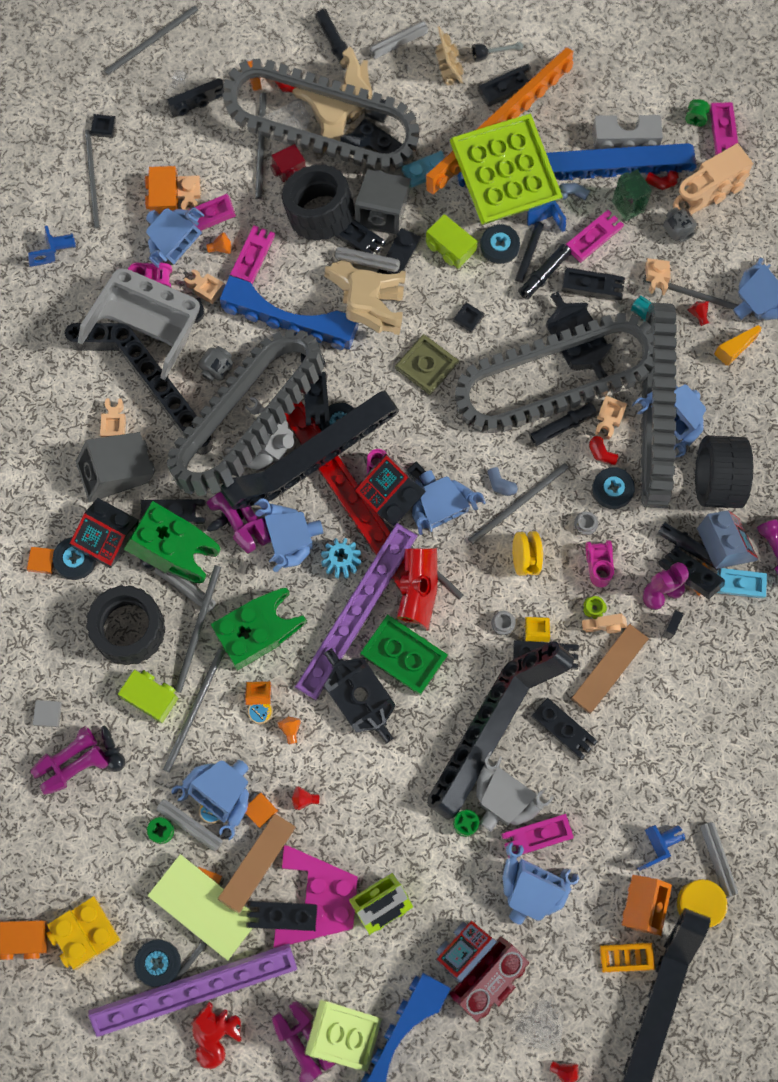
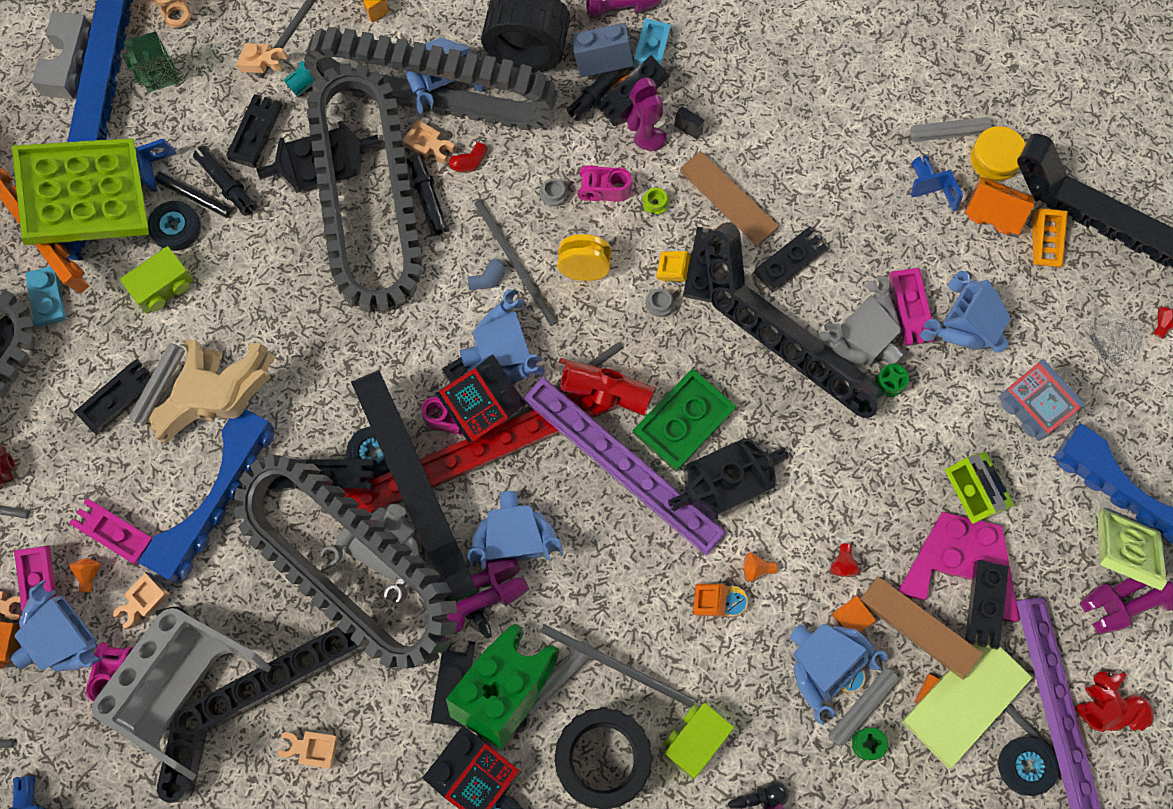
camera: 80 degrees left, 0 degrees up
dark grey slope [76,432,155,503] -> none
dark grey axle [163,648,225,773] -> none
dark grey head [199,346,233,382] -> none
green brick [210,588,307,671] -> none
black tyre [281,164,355,241] -> none
medium azure gear [321,538,361,579] -> none
dark grey slope [355,169,411,235] -> none
black hinge [377,228,421,287] -> none
olive tile [395,334,459,395] -> none
dark red piece [448,936,529,1023] -> none
black tile [453,302,485,333] -> none
sand blue arm [559,183,591,201] -> none
dark pink hinge [565,210,624,263] -> none
light nougat plate [582,613,627,634] -> none
black bush [592,467,635,509] -> none
red arm [645,170,679,190] -> none
dark grey head [663,207,697,243] -> none
red rock [687,301,709,326] -> none

